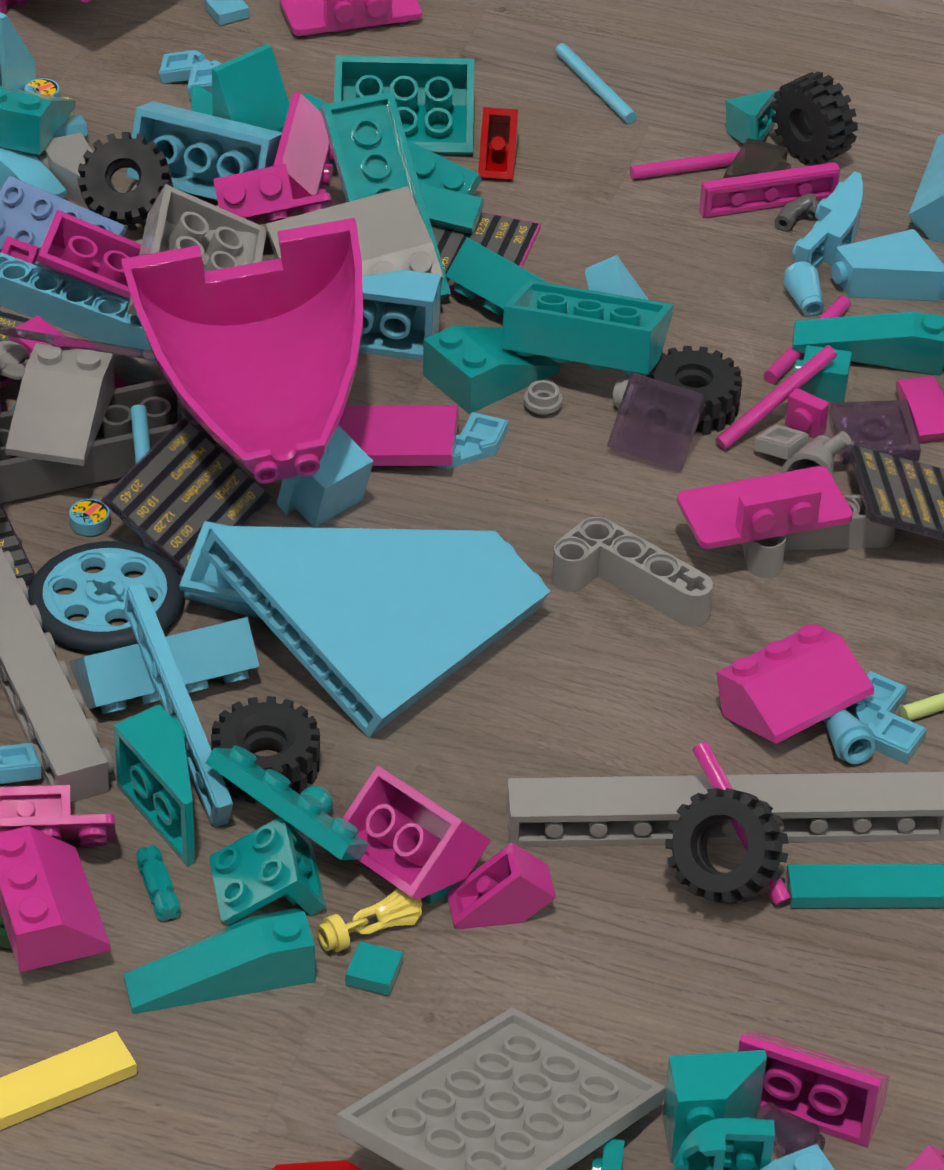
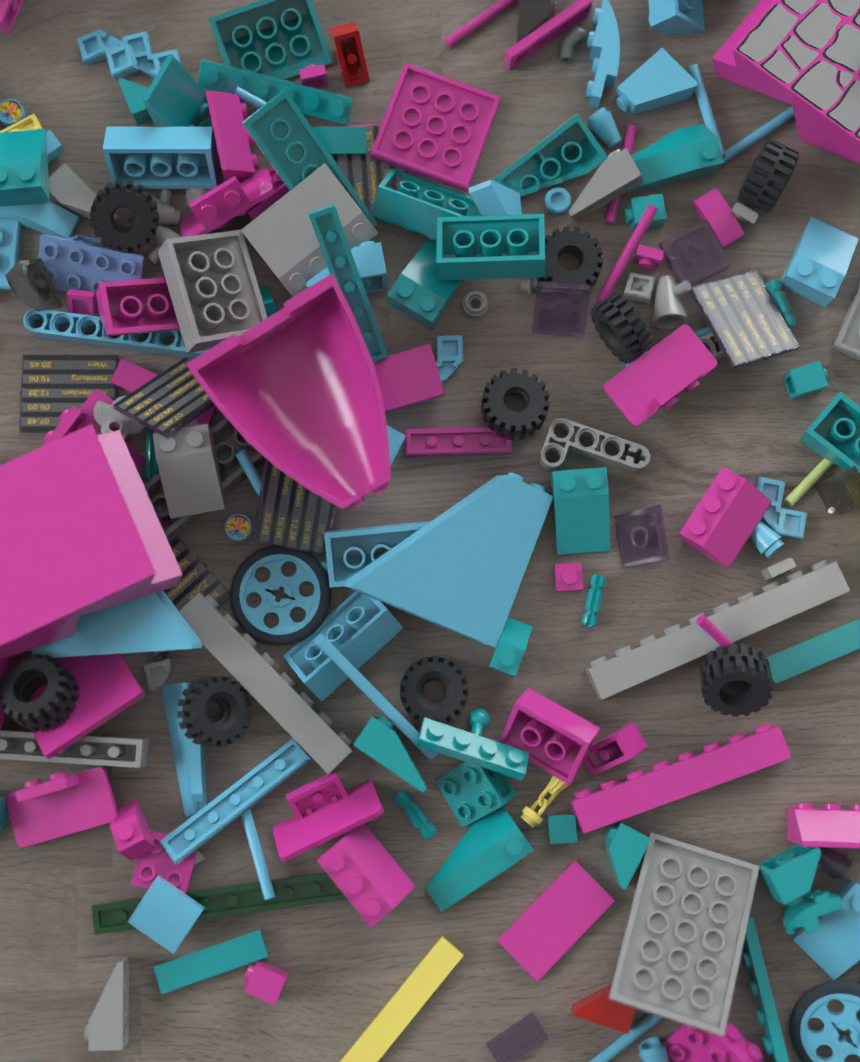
camera: 20 degrees left, 40 degrees up
none -> dark pink plate [299,65,328,88]
none -> teal plate [308,203,388,362]
none -> dark pink tile [370,62,501,192]
none -> dark pink tile [405,427,512,457]
none -> black tyre [481,368,550,440]
none -> teal slope [488,617,533,677]
none -> teal wedge [493,113,607,197]
none -> dark pink tile [497,860,615,982]
none -> medium azure tile [544,188,571,216]
none -> teal slope [550,467,610,555]
none -> dark pink plate [554,563,584,592]
none -> light grey slope [569,148,644,222]
none -> dark pink brick [569,723,792,833]
none -> teal axle [581,574,606,627]
none -> black tyre [590,293,652,364]
none -> teal slope [604,821,651,889]
none -> clear purple slope [614,505,670,568]
none -> light grey tile [761,558,797,580]

